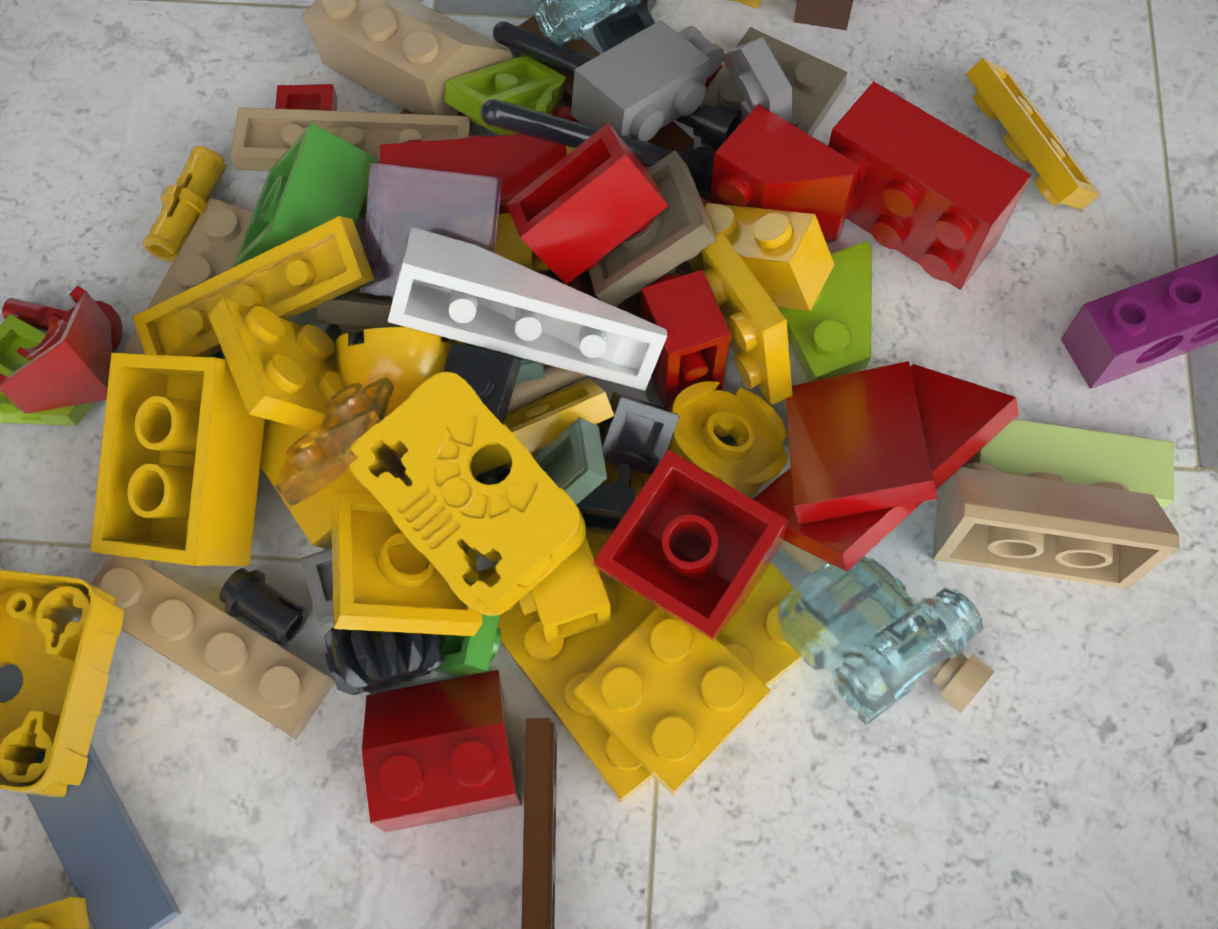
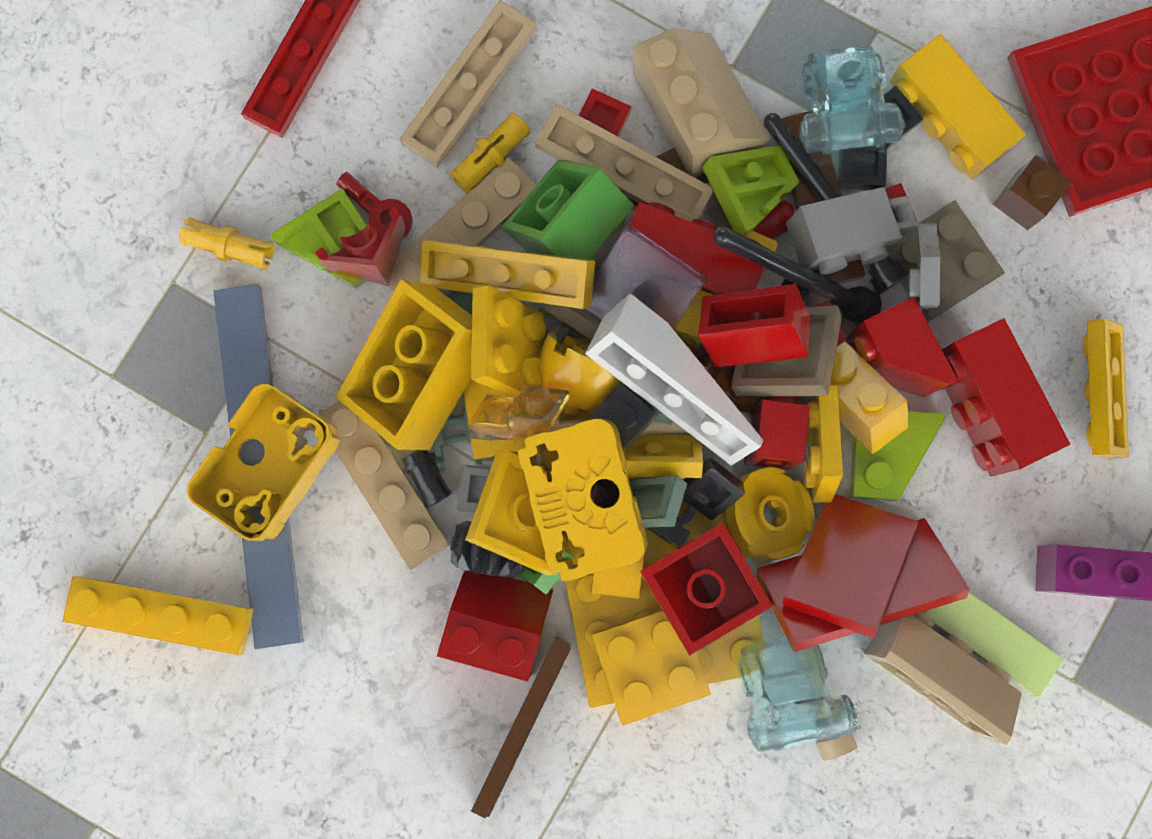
camera: 20 degrees right, 15 degrees up
none -> tan plate [400,0,536,169]
none -> sand green piece [434,408,483,471]

